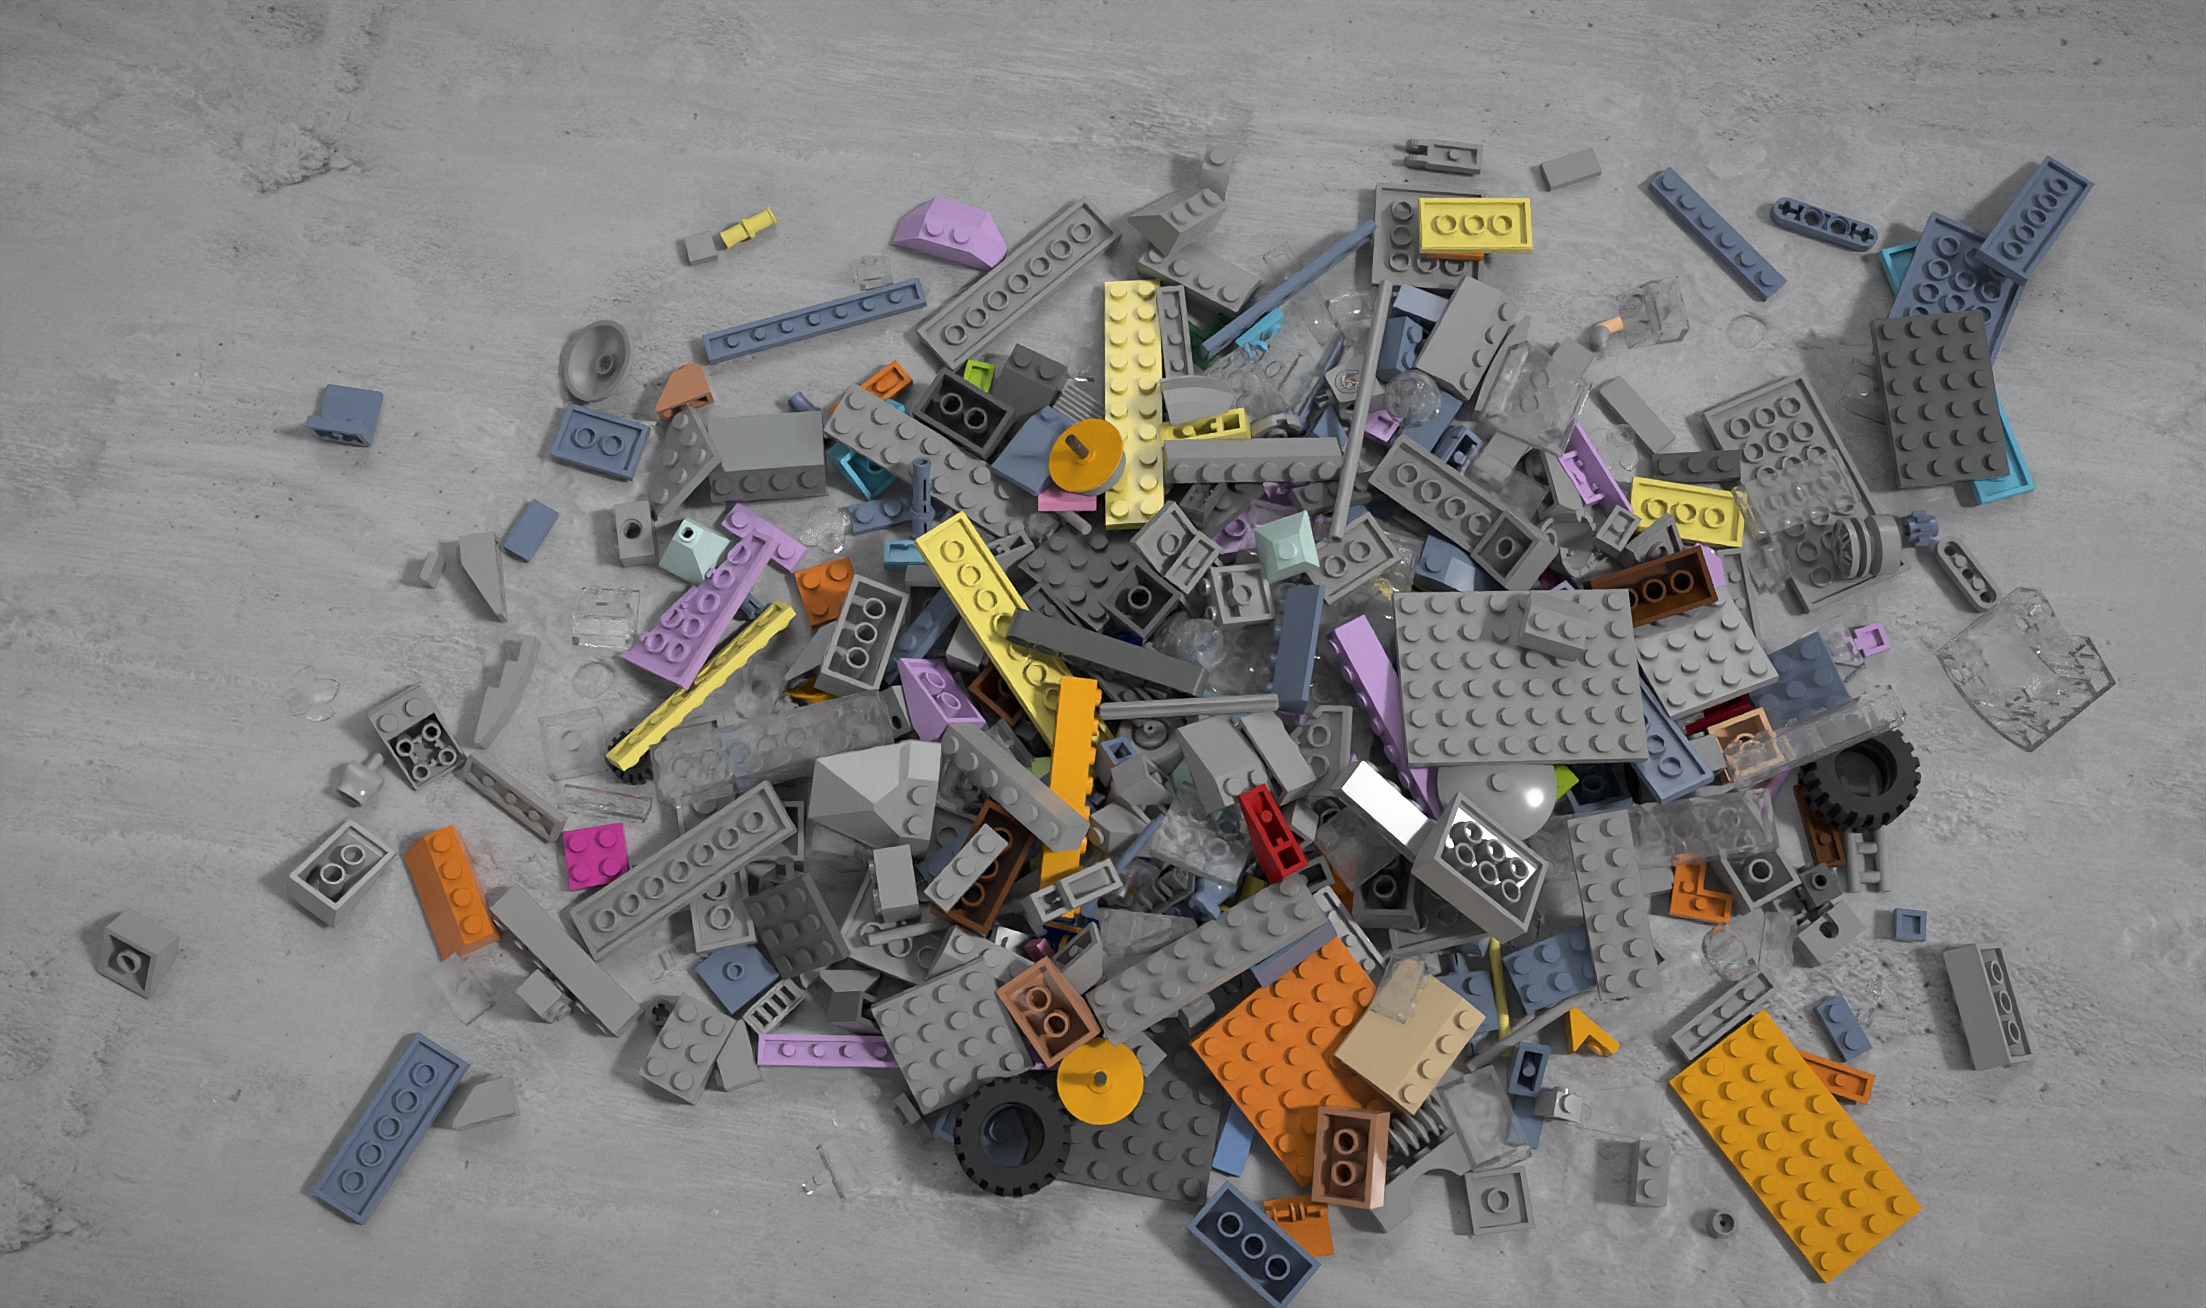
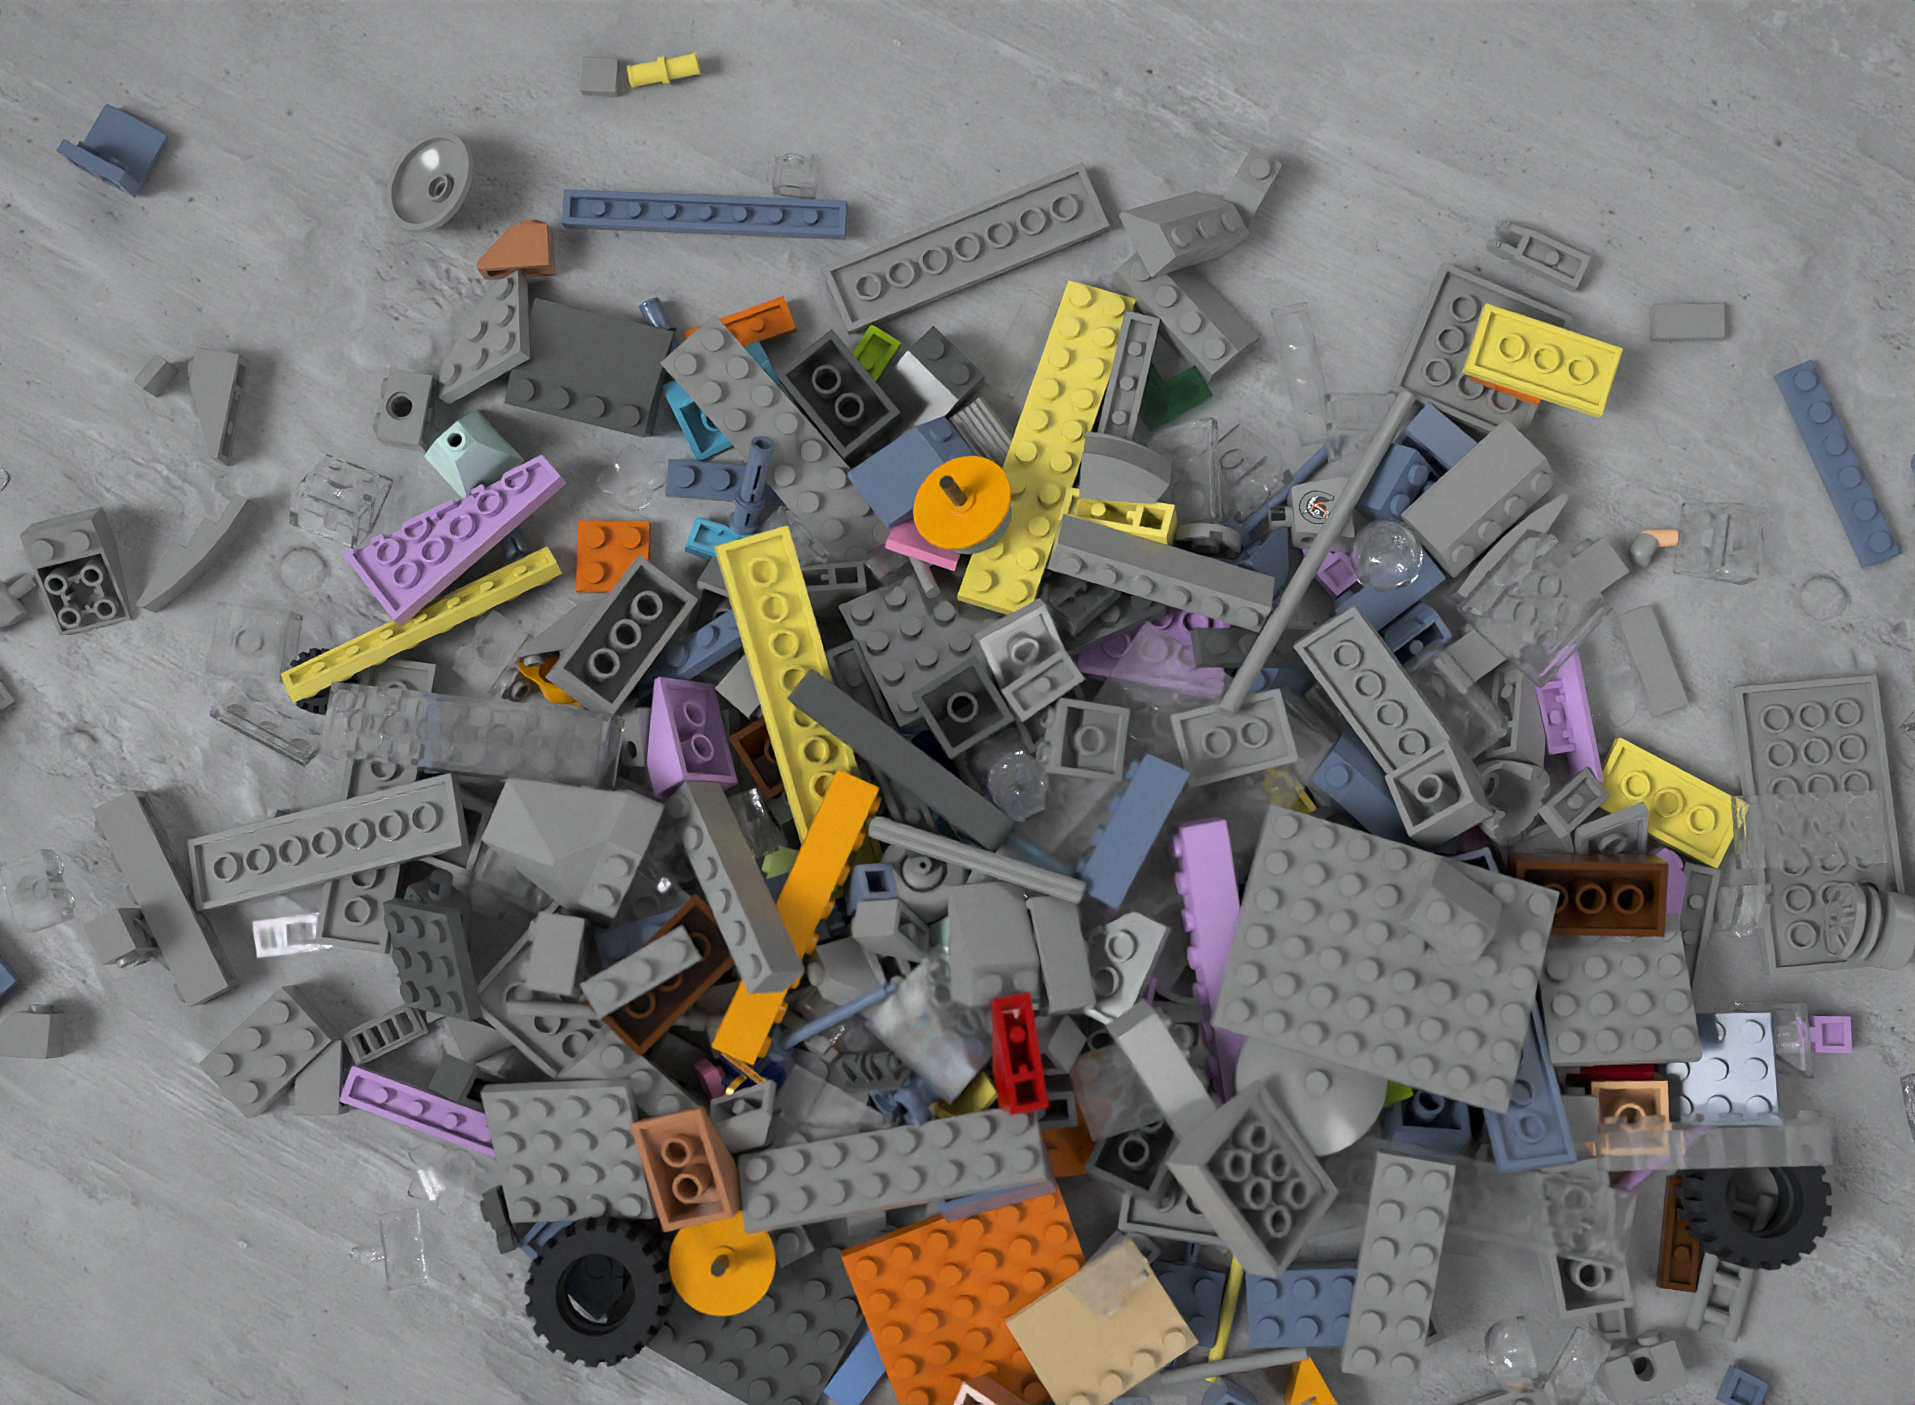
camera: 15 degrees right, 10 degrees up
orange slope [404,825,502,963] -> none
light grey plate [461,749,568,843] -> none
sand blue tile [503,499,560,562] -> none
sand blue plate [550,403,651,481] -> none
dark pink plate [563,822,630,892] -> none
dark grey bush [647,999,674,1028] -> none
sand blue plate [695,944,780,1015] -> none
lavender plate [721,502,808,574] -> none
lavender wedge [893,196,1007,272] -> none
light grey slope [1021,858,1123,929] -> none
sand blue tile [1198,218,1377,362] -> none
medium azure plate [1233,307,1284,363] -> none
light aqua slope [1253,510,1320,584] -> none
light grey plate [1311,885,1394,991] -> none
dark grey plate [1652,450,1741,483] -> none
orange plate [1667,855,1733,926] -> none
dark grey brick [1792,862,1842,911] -> none

